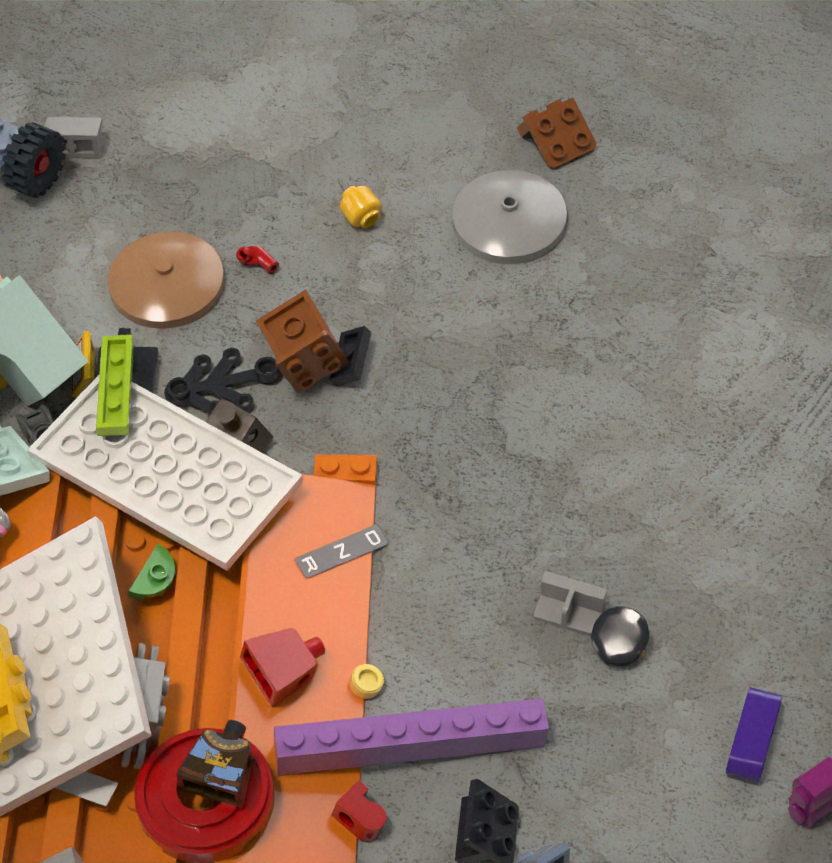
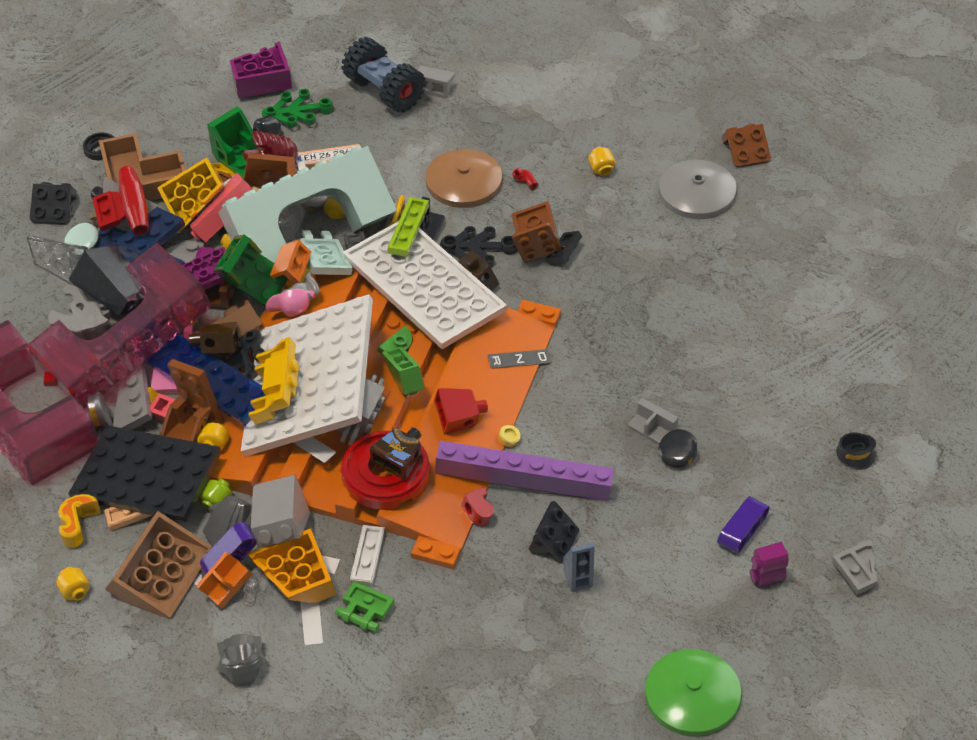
camera: 15 degrees right, 5 degrees down
none -> bright green slope [382,346,425,395]

